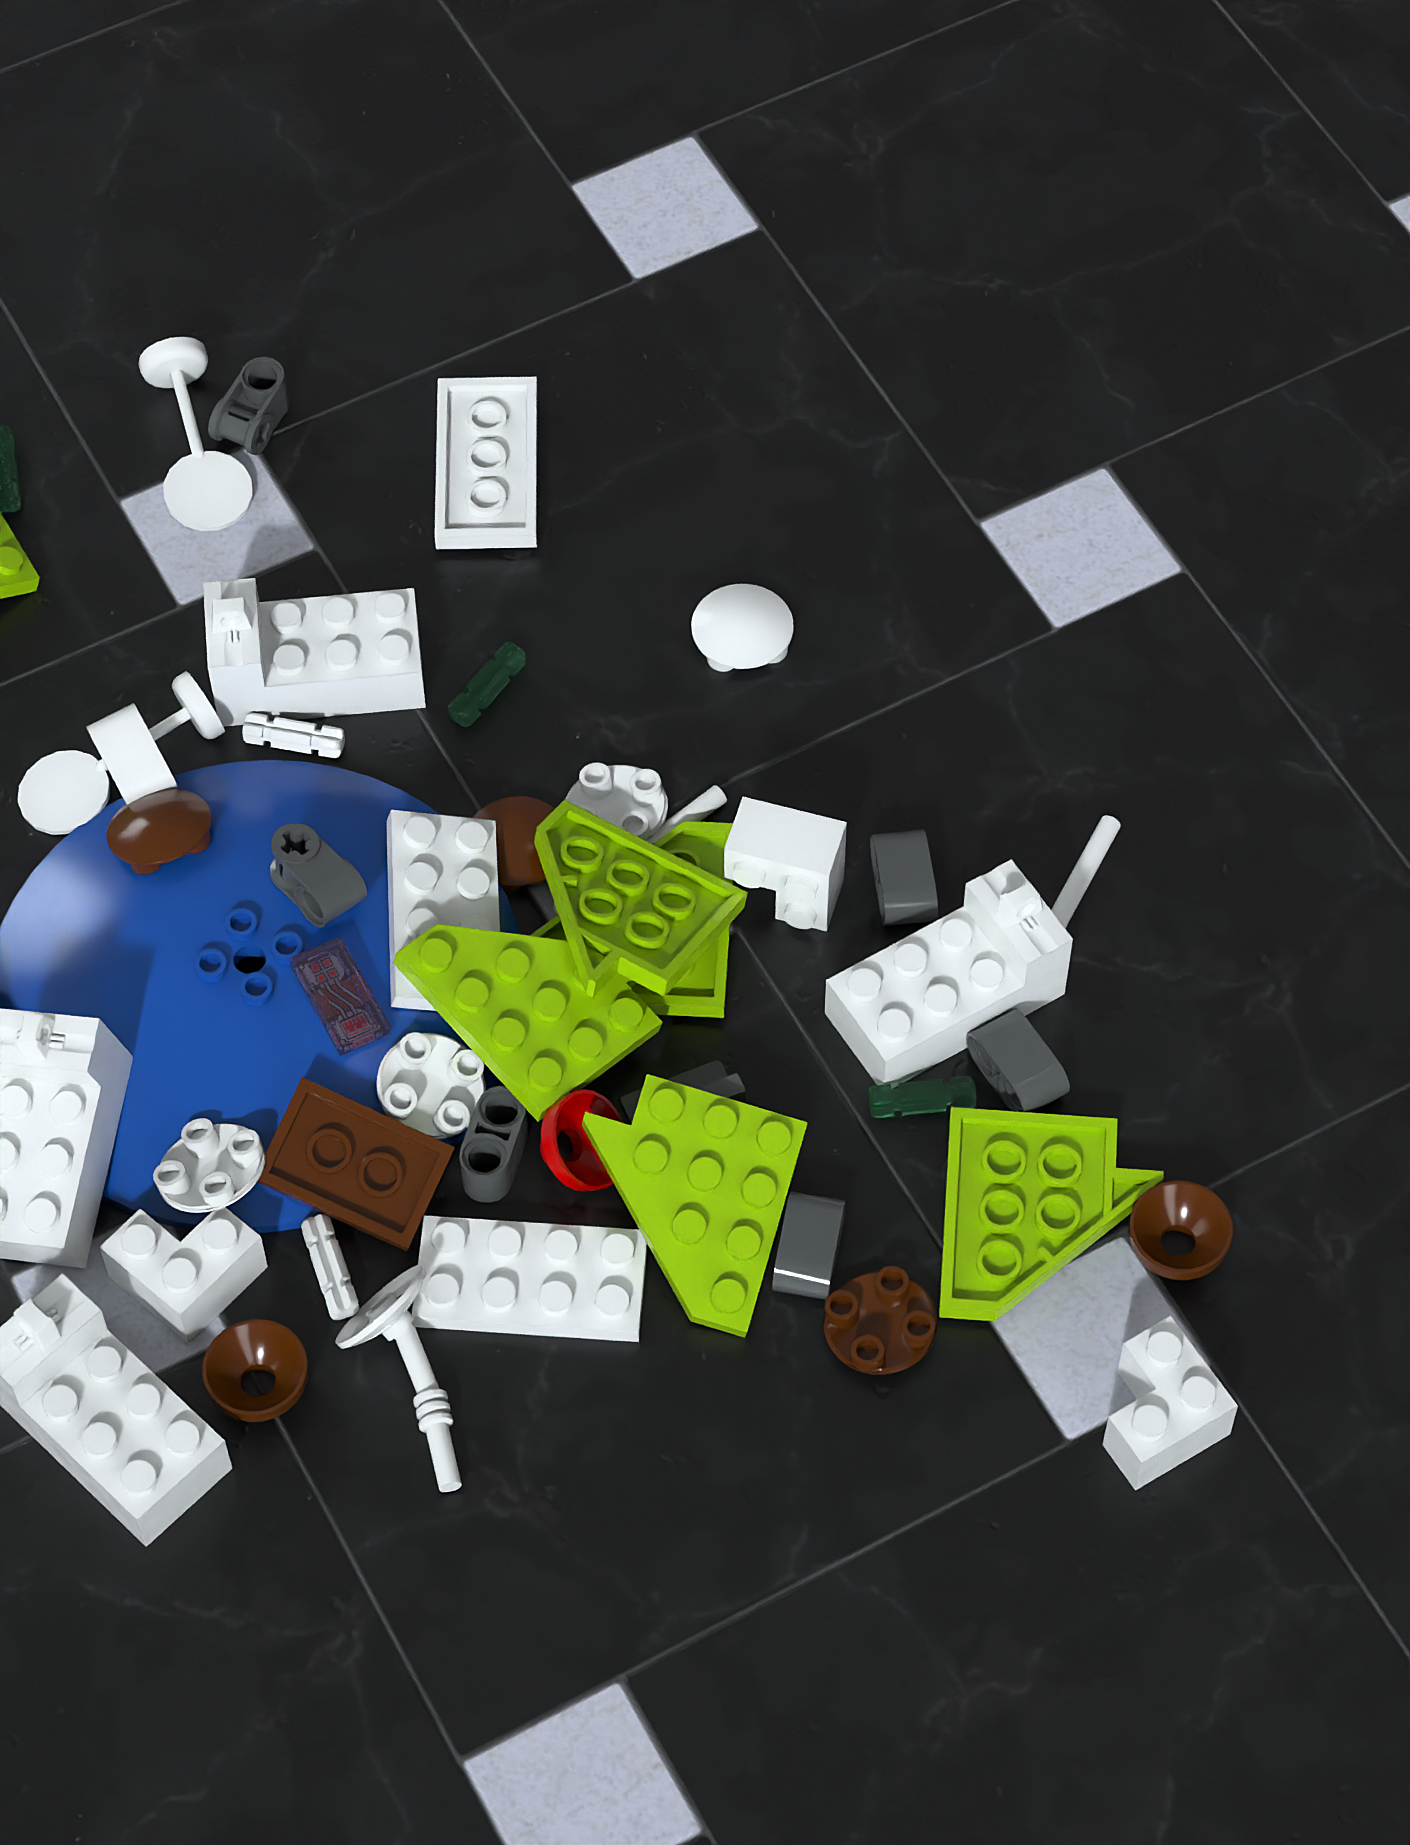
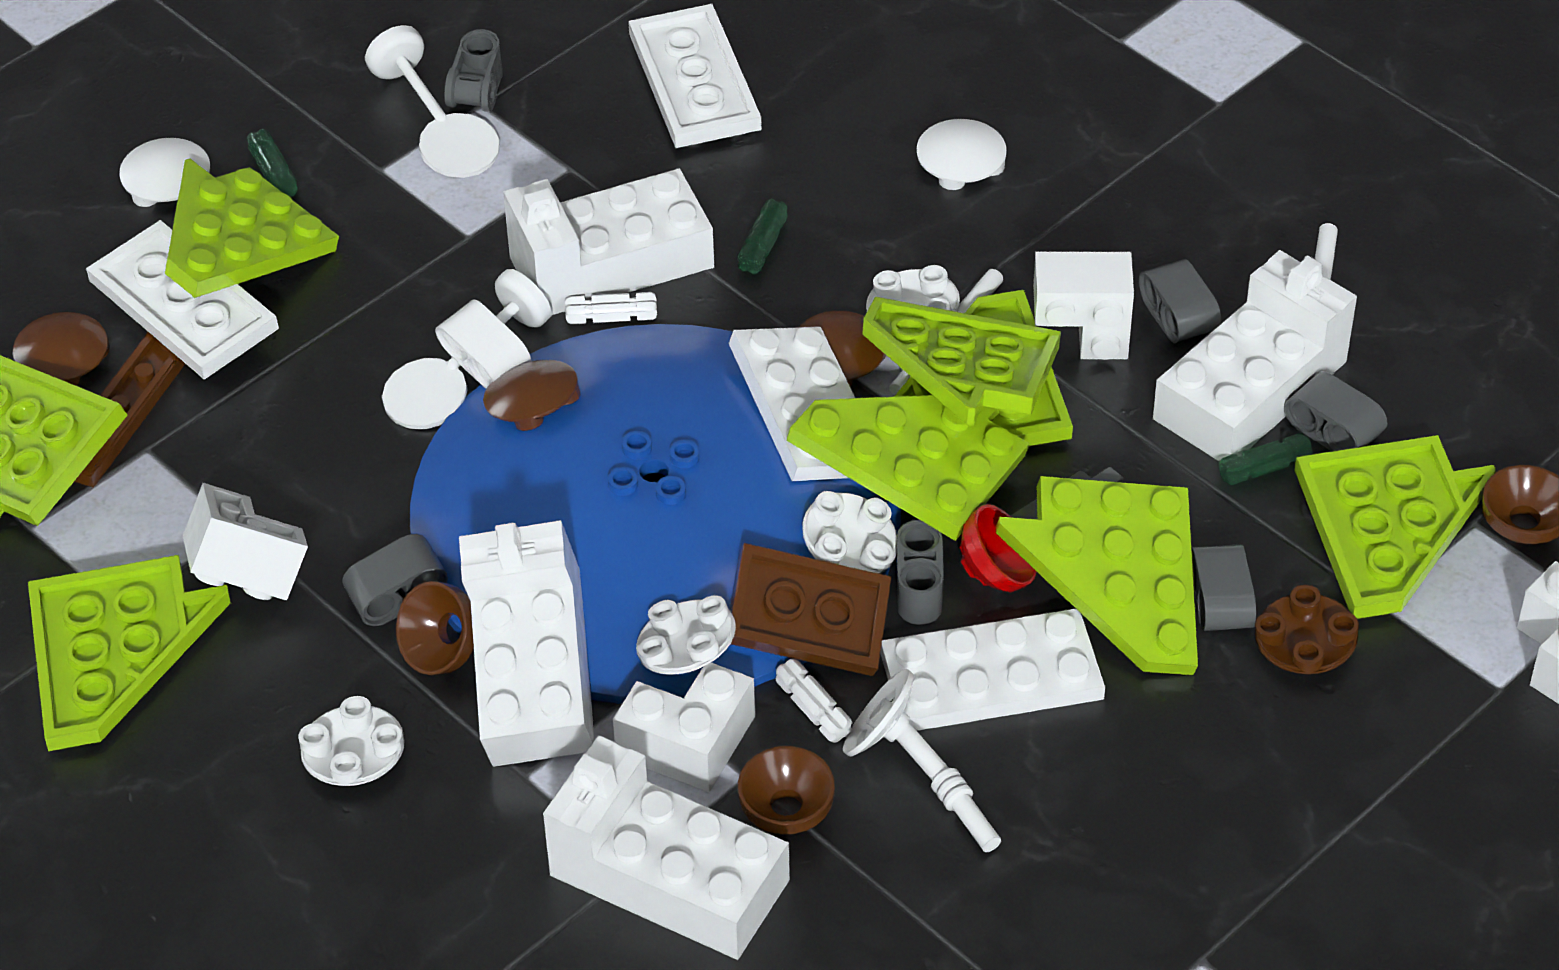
camera: 15 degrees left, 10 degrees down
dark grey piece [270,823,367,928] -> none
clear purple tile [290,937,391,1056] -> none

